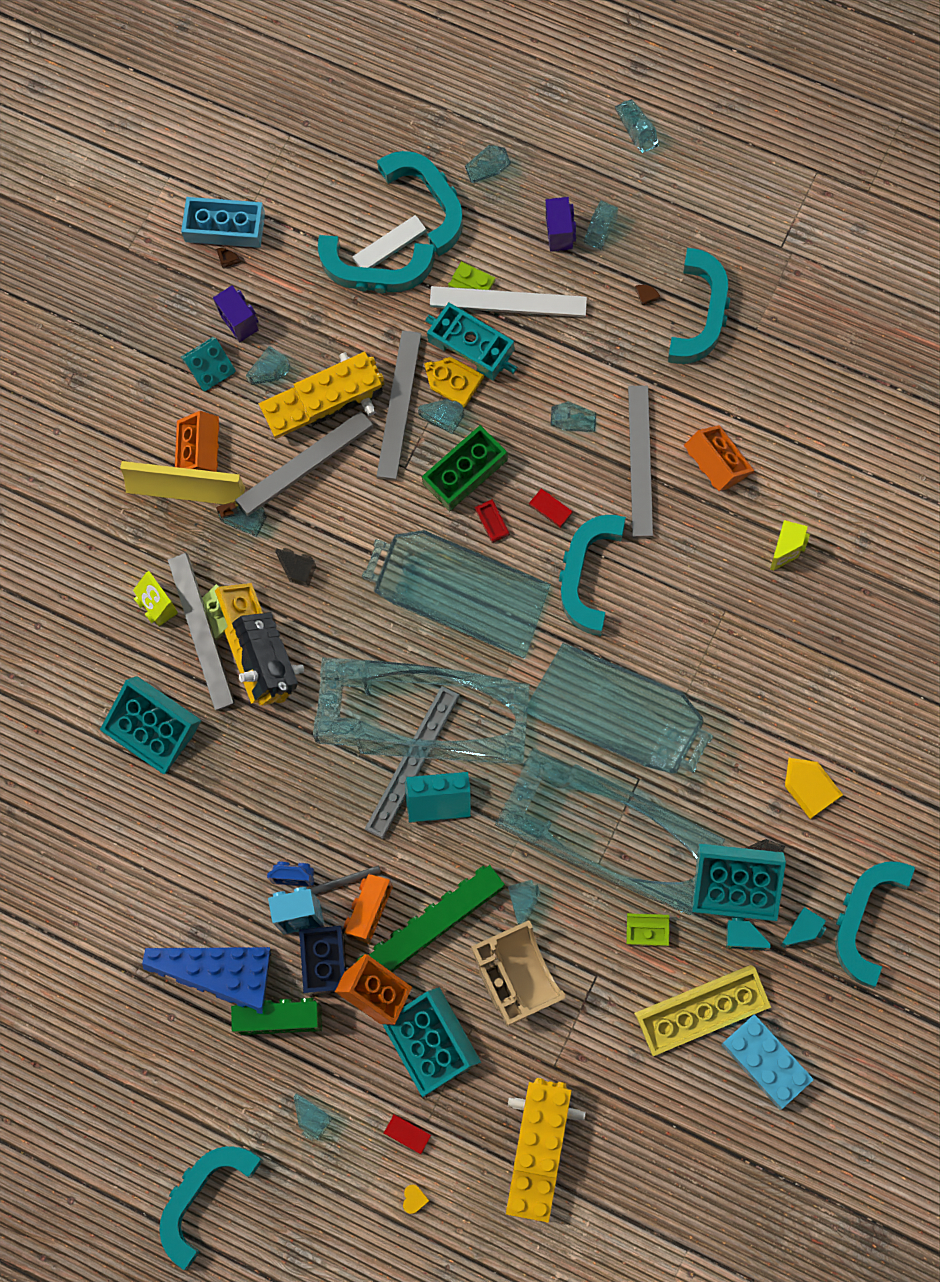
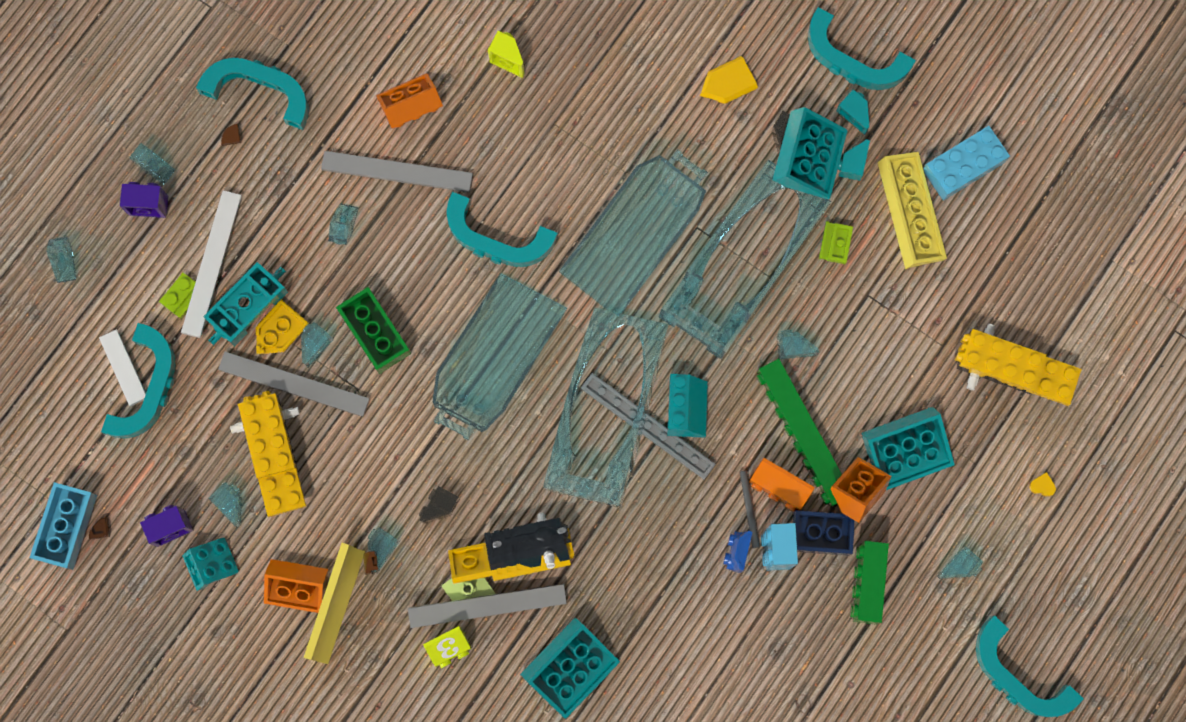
camera: 90 degrees left, 5 degrees up
blue wing [142,947,271,1014] -> none
light grey tile [235,411,373,516] -> none
teal arch [377,151,463,257] -> none
red tile [383,1114,432,1154] -> none
tan piece [471,921,565,1027] -> none
red tile [475,499,510,543] -> none
red tile [529,488,573,528] -> none
clear light blue slope [615,99,659,153] -> none

